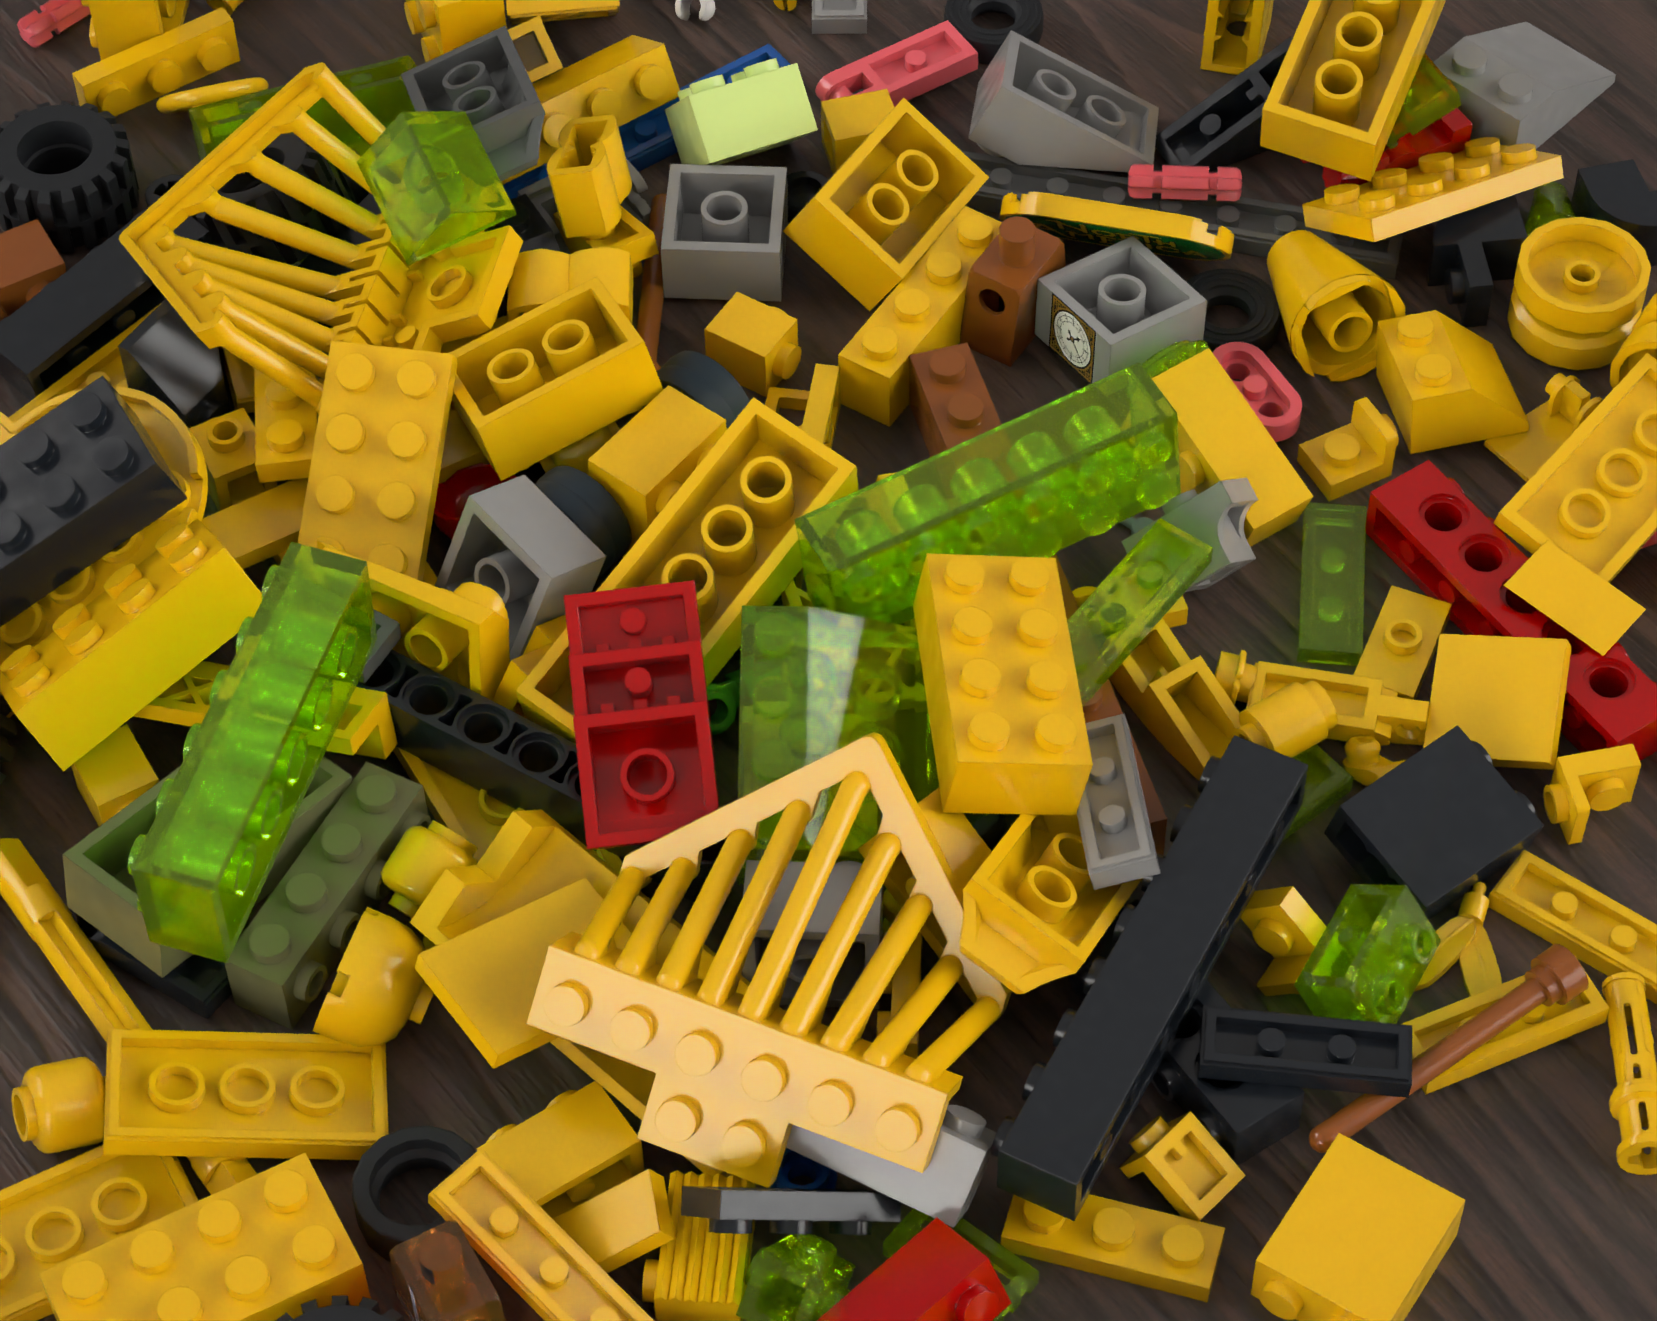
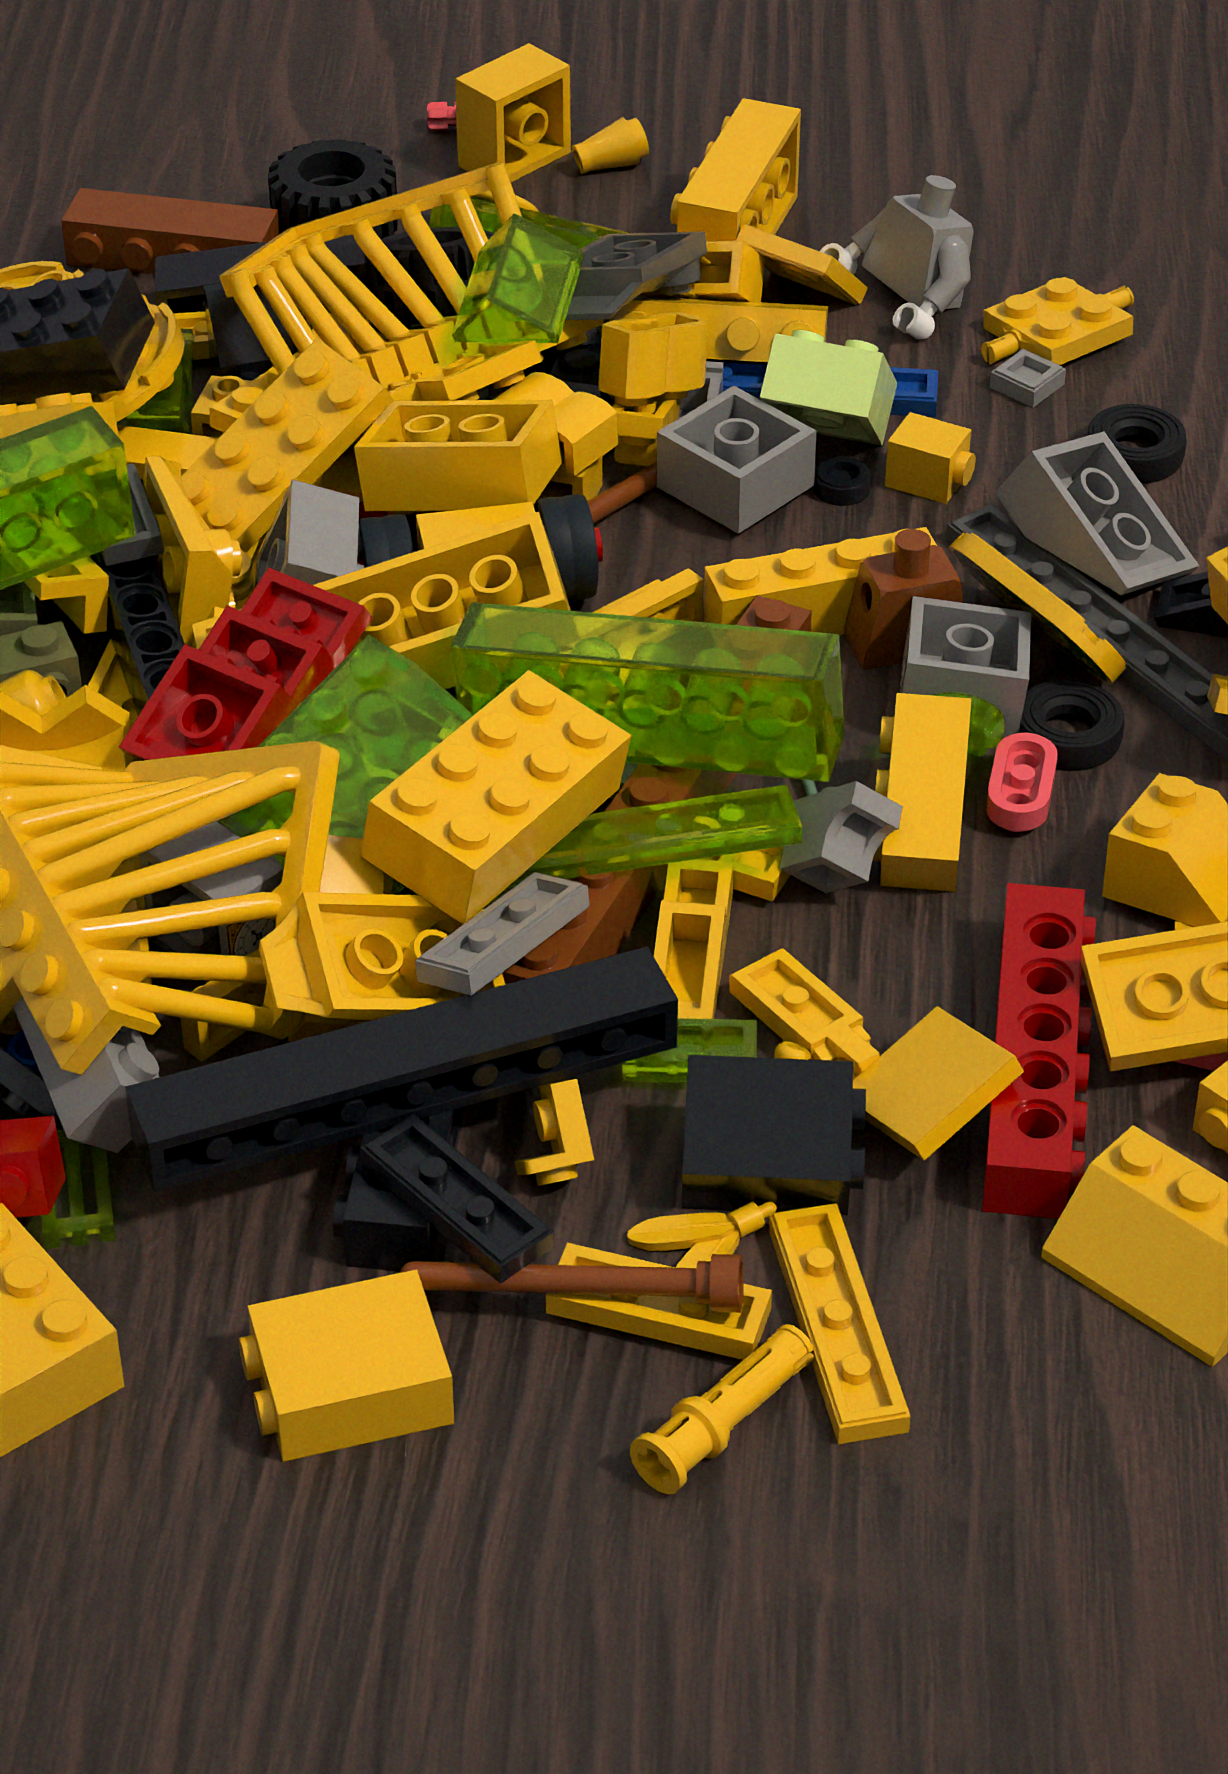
camera: 40 degrees right, 10 degrees down
yellow plate [72,7,241,117] -> none
yellow brick [704,292,802,397] -> none
yellow brick [783,98,989,311] -> none
coral plate [815,20,978,107] -> none
yellow plate [1000,1194,1225,1302] -> none
yellow bracket [1119,1111,1246,1221] -> none
coral axle [1128,164,1242,202] -> none
yellow plate [1214,649,1257,706] -> none
yellow brick [1236,680,1338,758] -> none
yellow cone [1267,230,1405,382] -> none
clear neon green brick [1294,884,1441,1024] -> none
yellow bracket [1297,397,1399,502] -> none
clear neon green tile [1297,502,1366,666] -> none
yellow plate [1353,585,1452,700] -> none
yellow sticker [1504,540,1646,656] -> none
yellow bracket [1543,744,1641,845] -> none

